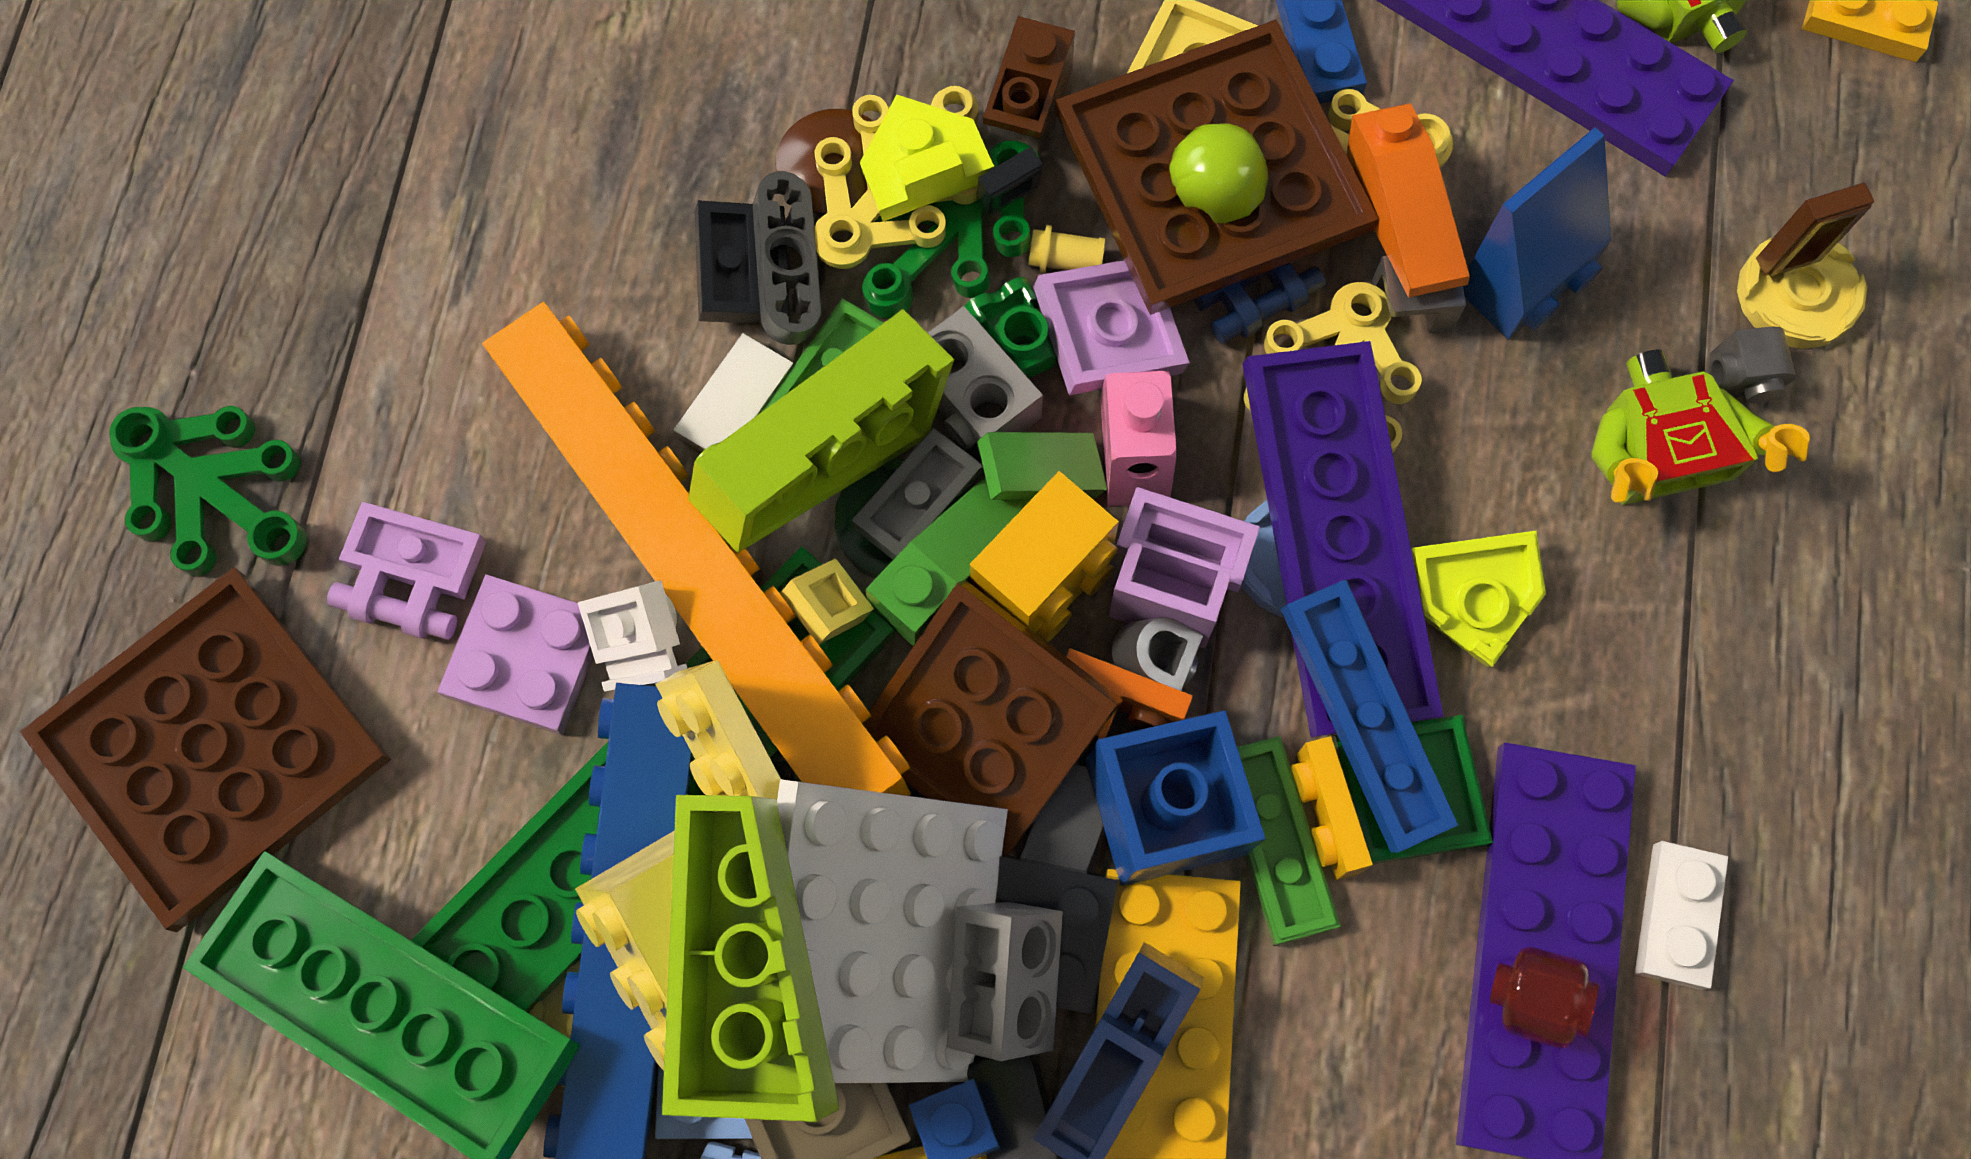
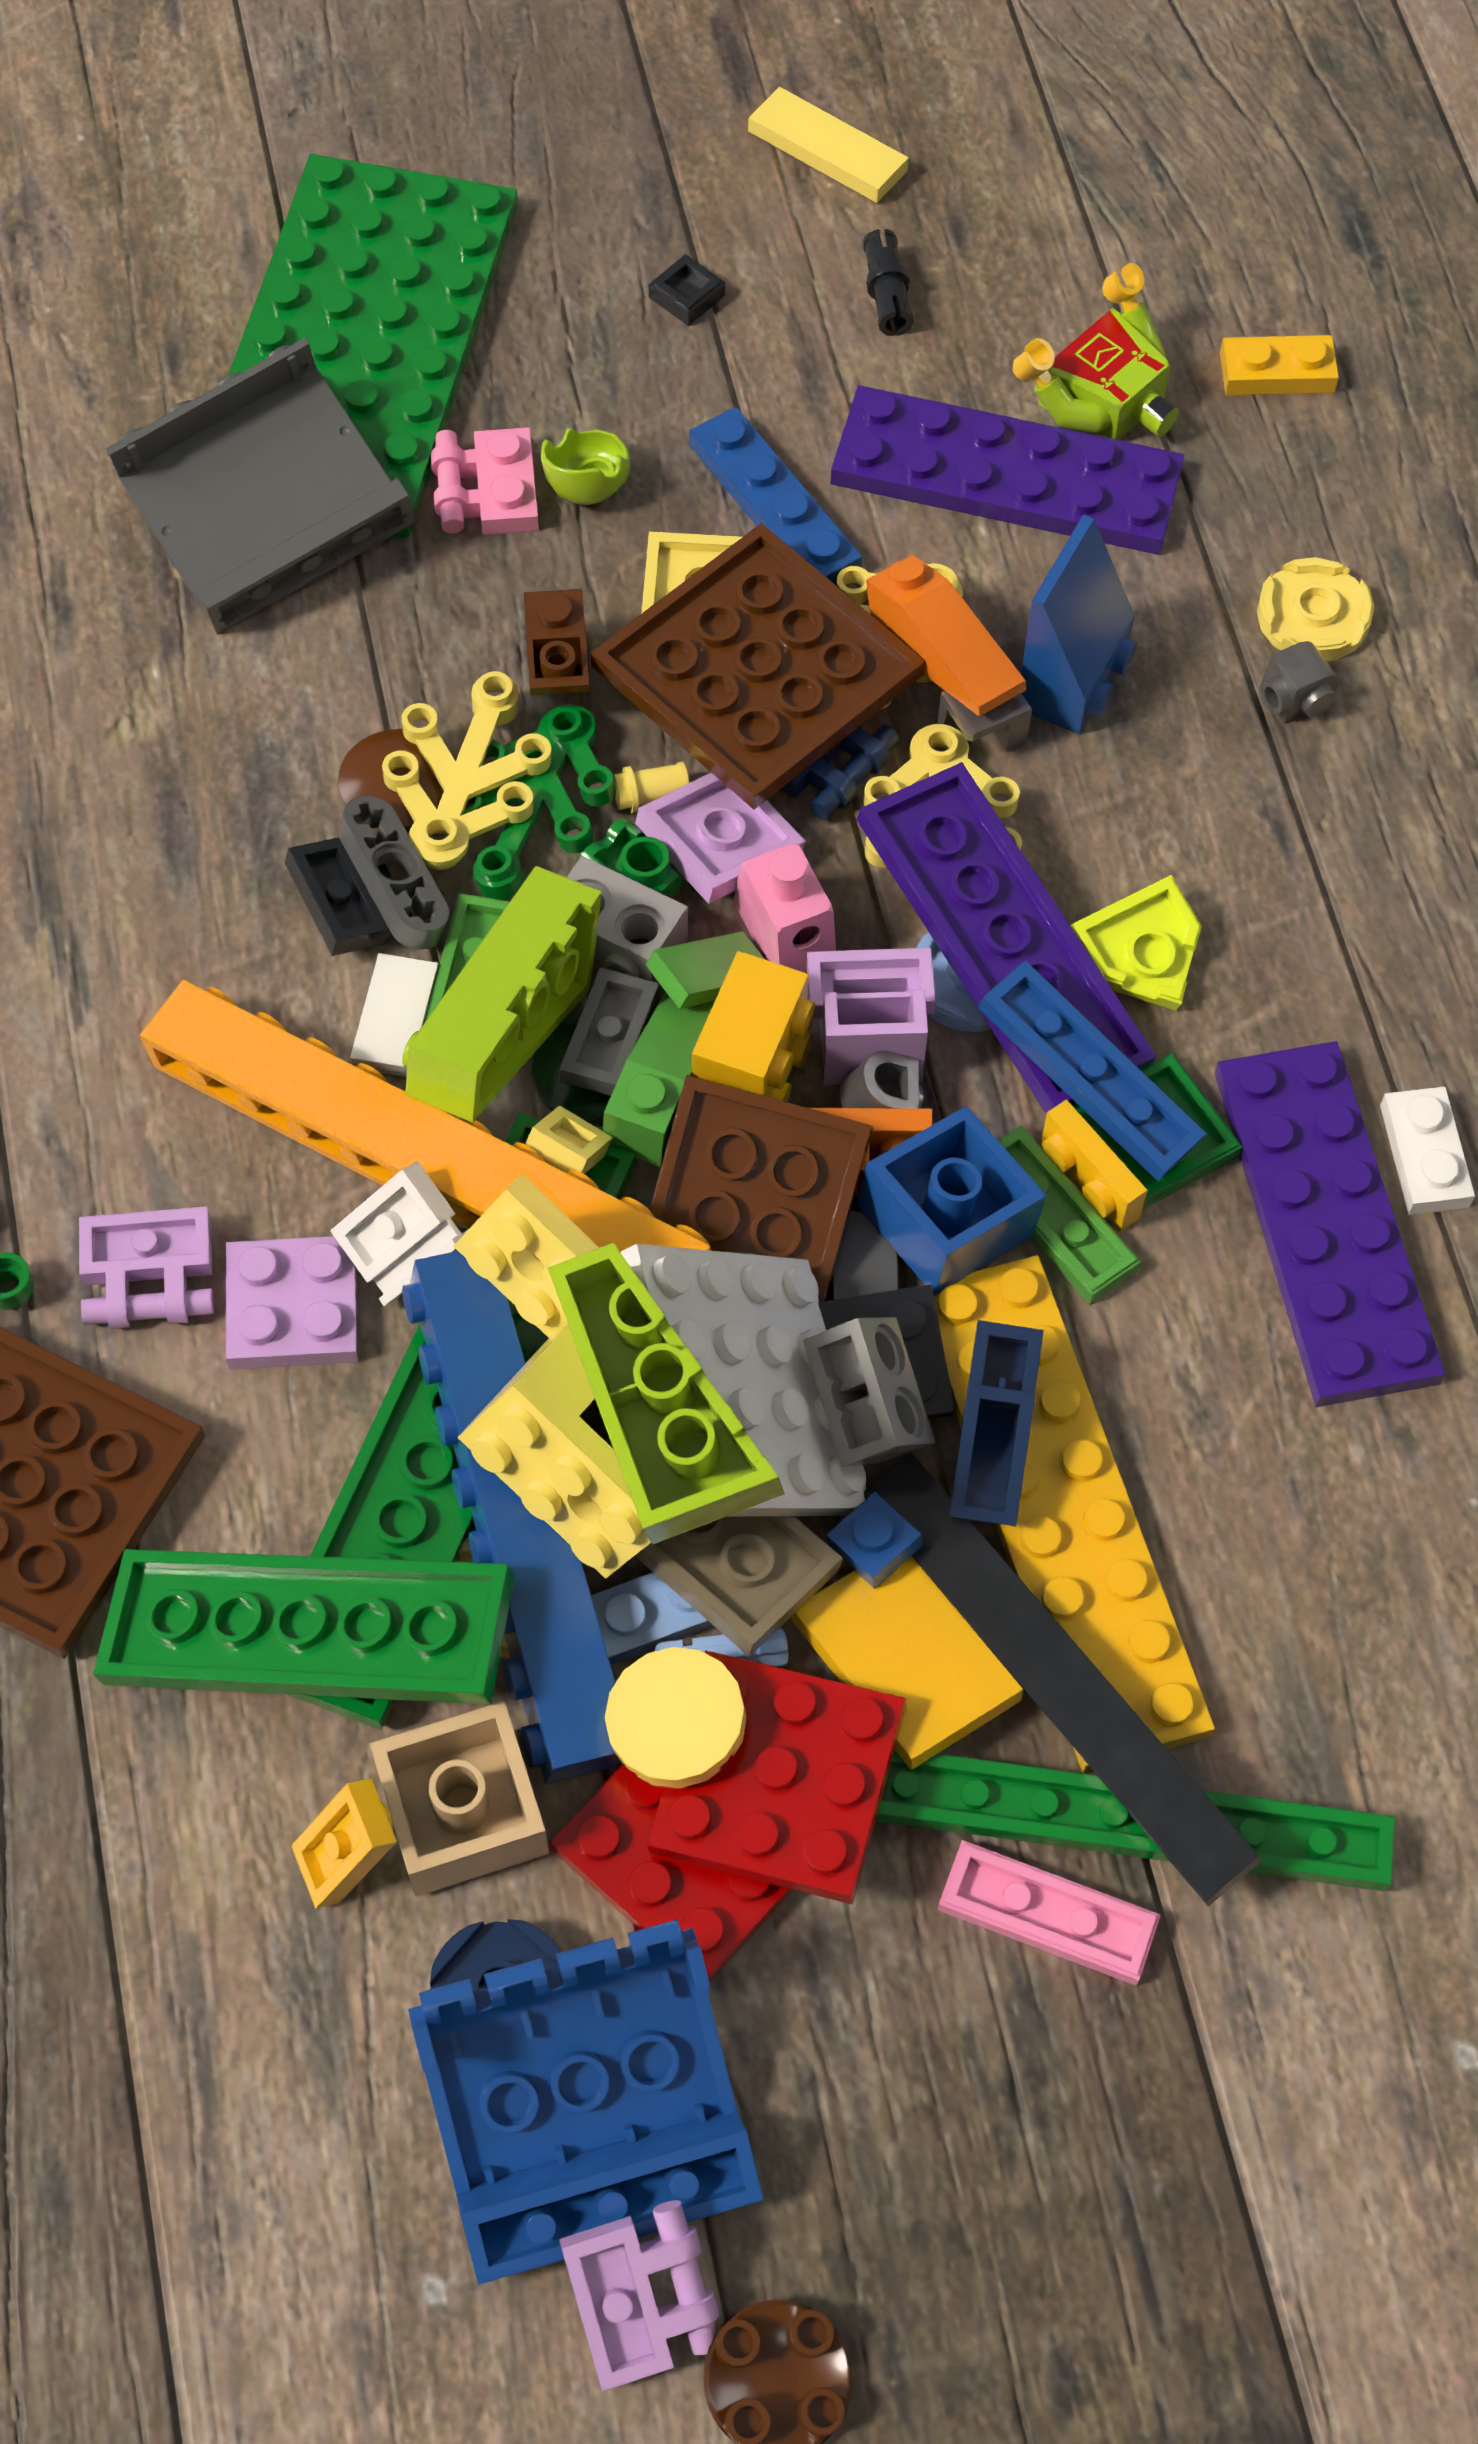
camera: 25 degrees left, 10 degrees down
neon yellow plate [860,94,994,222] -> none
black tile [977,146,1042,215] -> none
lime hair [1169,123,1269,223] -> none
clear red head [1490,947,1600,1049] -> none
torso [1591,349,1810,505] -> none
reddish brown tile [1756,182,1875,277] -> none

